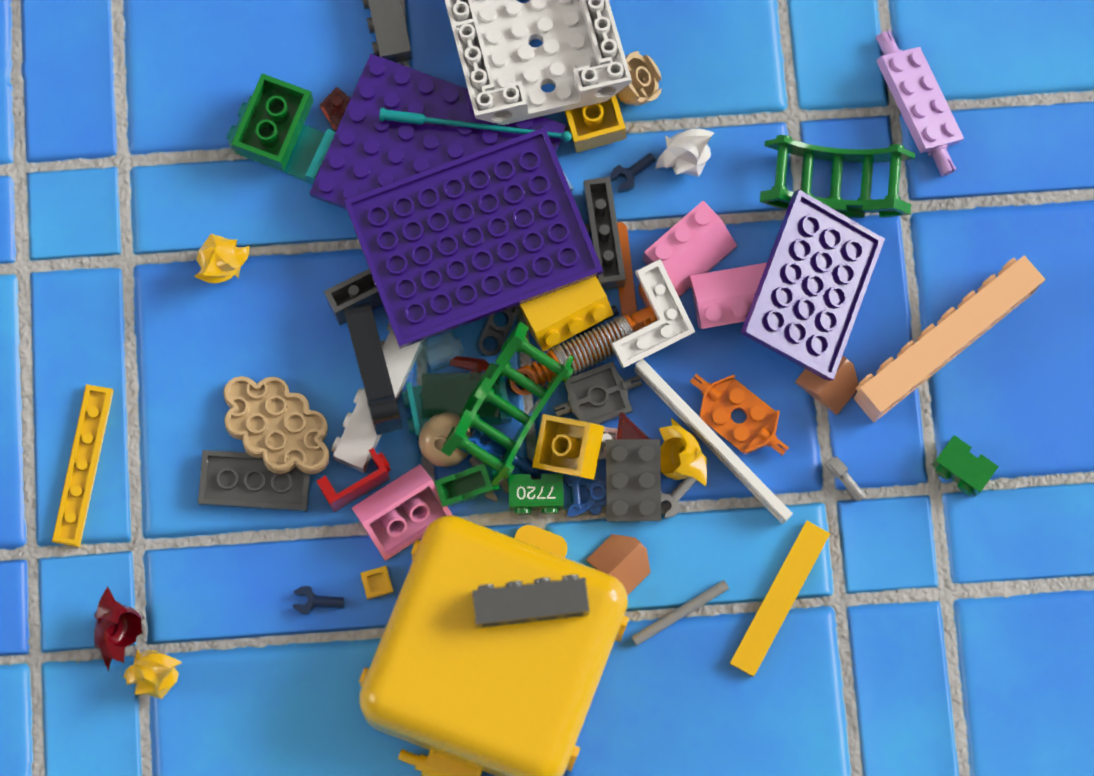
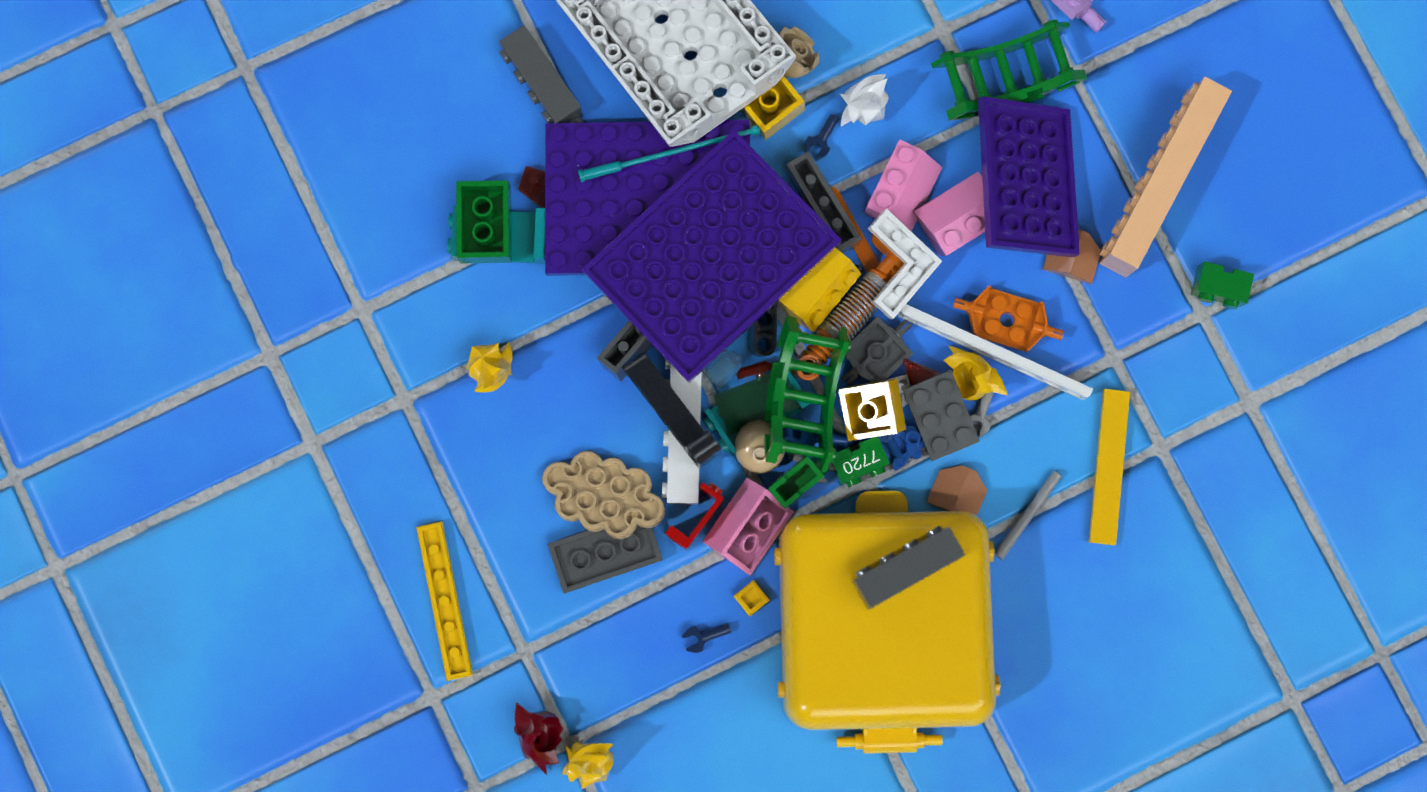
camera: 25 degrees left, 5 degrees up
light grey bar [824,456,866,502] -> none

